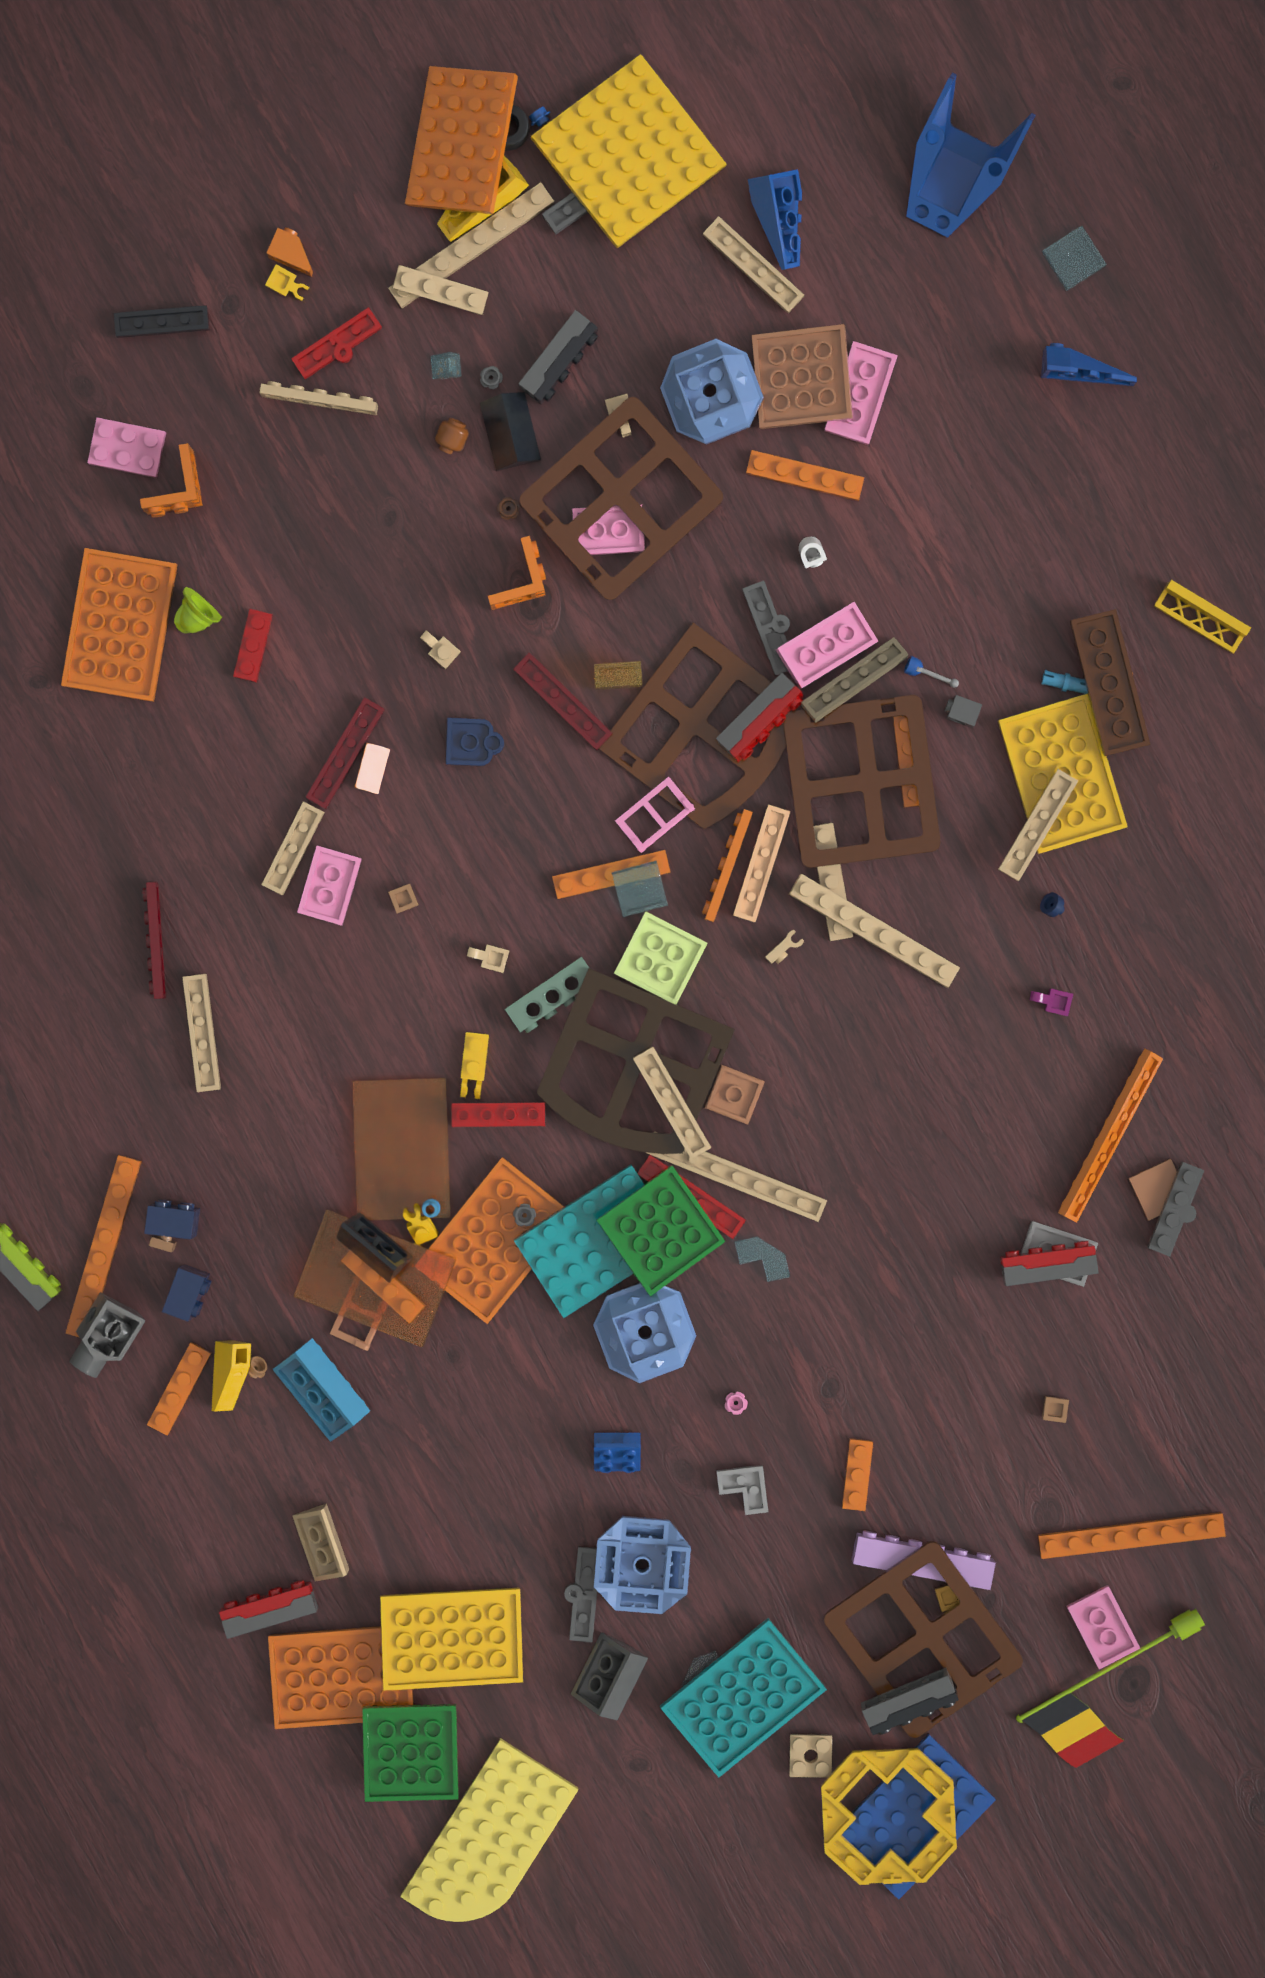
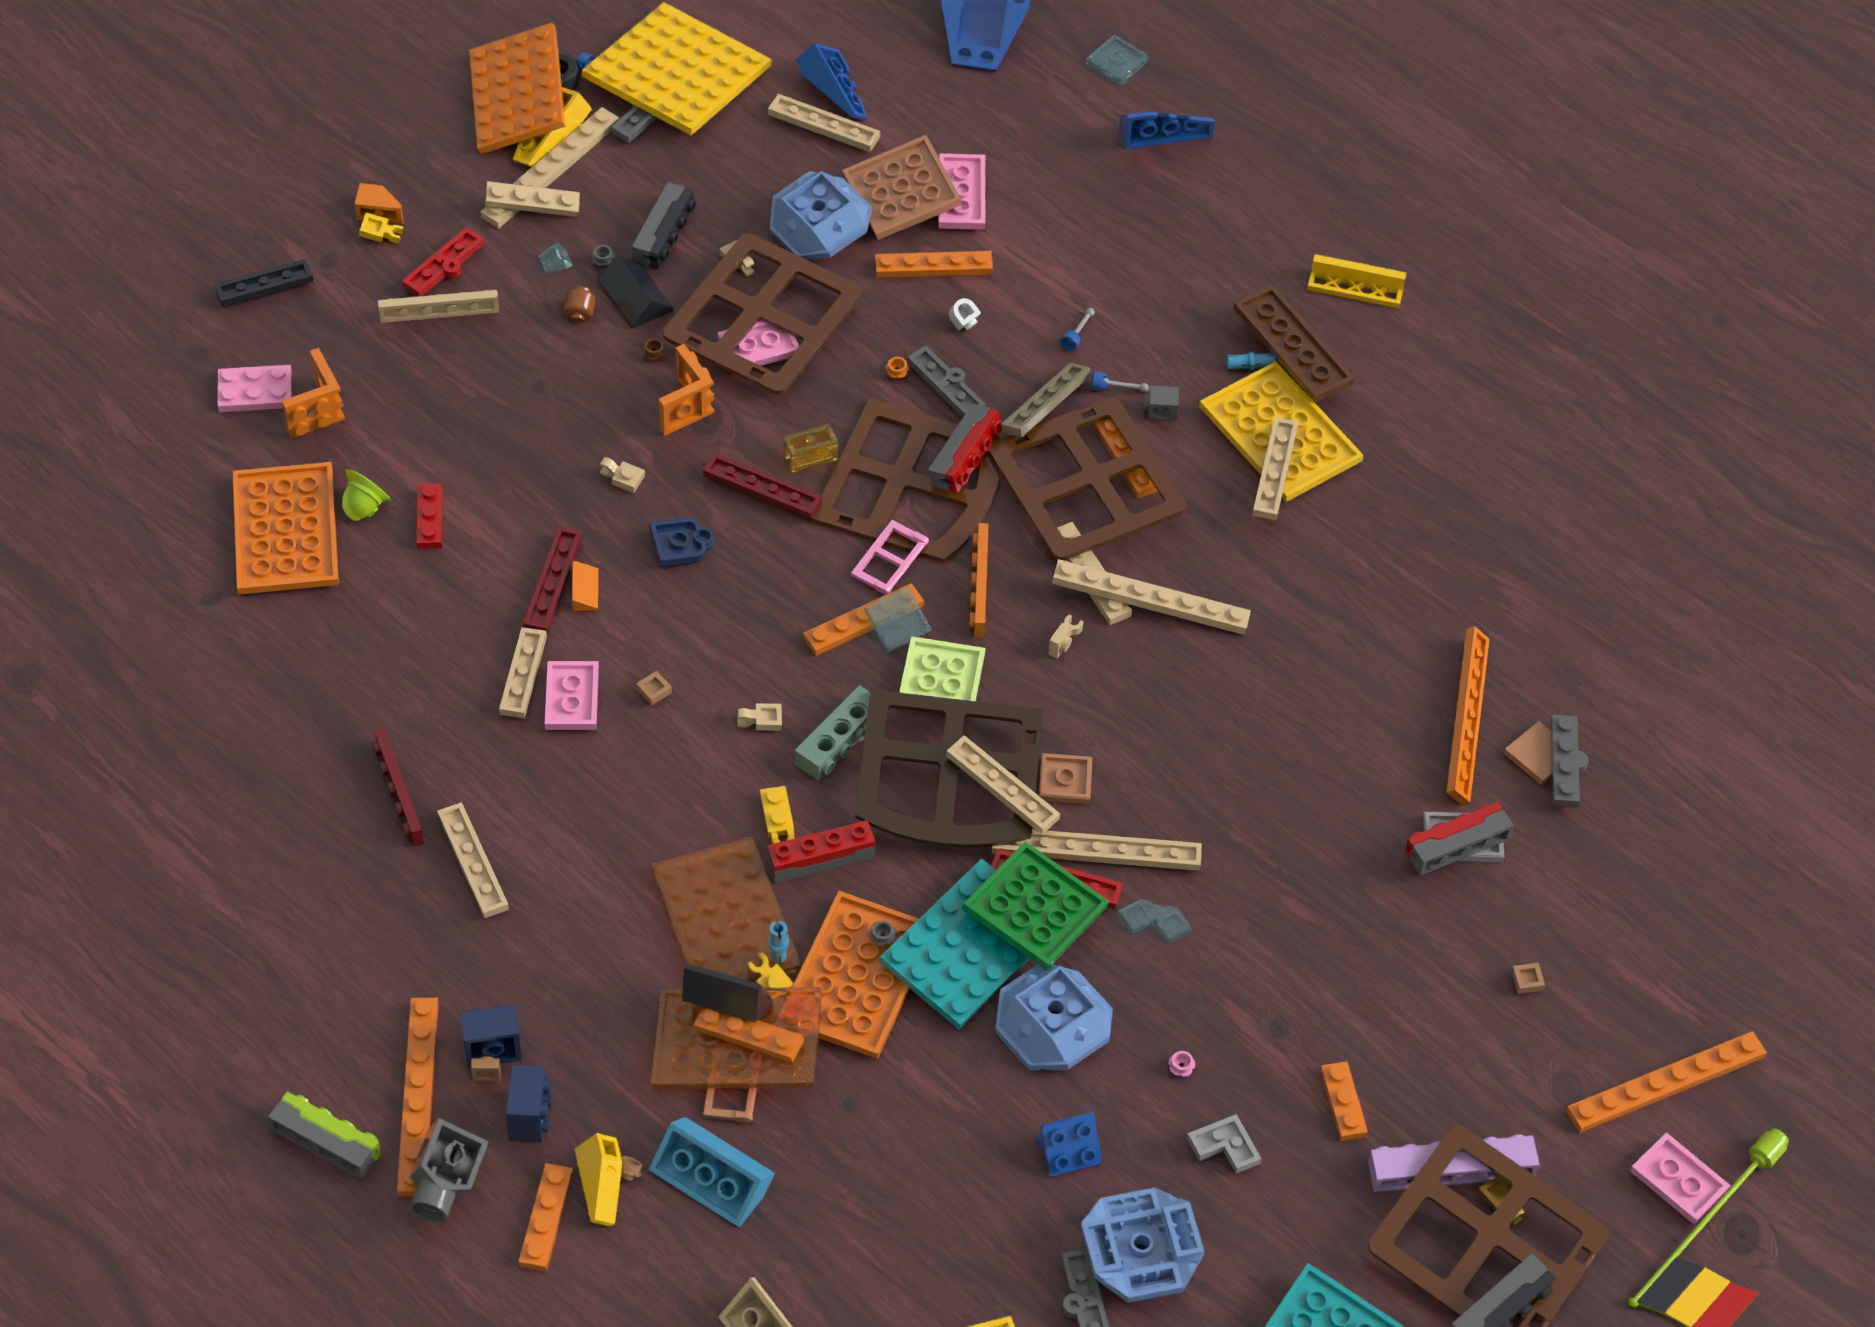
camera: 15 degrees left, 35 degrees down
light nougat plate [733,805,790,922] -> none
bright pink plate [776,602,878,689] -> none
magenta plate [1029,988,1073,1016] -> none
dark blue tile [1040,892,1065,917] -> none
none -> orange plate [885,357,909,379]
none -> blue hinge [1060,308,1095,352]

